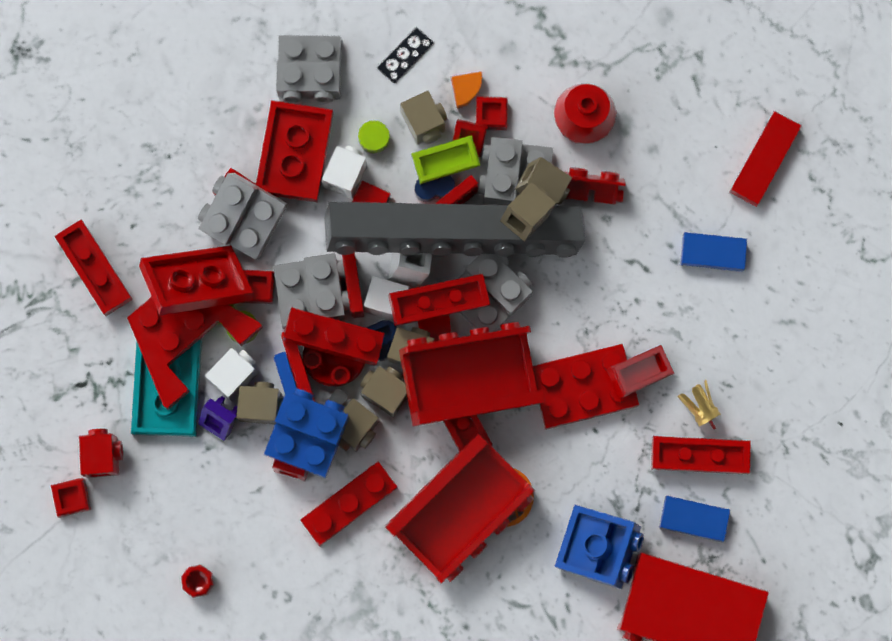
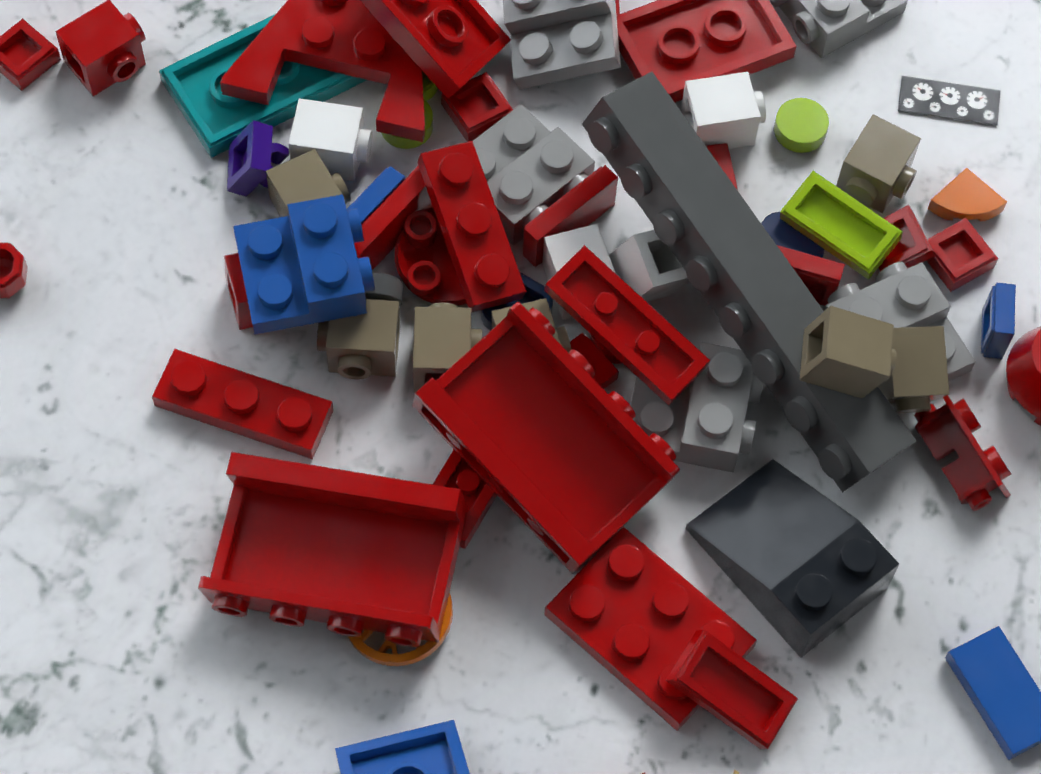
camera: 55 degrees right, 15 degrees down
none -> black slope [685,459,899,658]
none -> blue tile [981,282,1016,359]

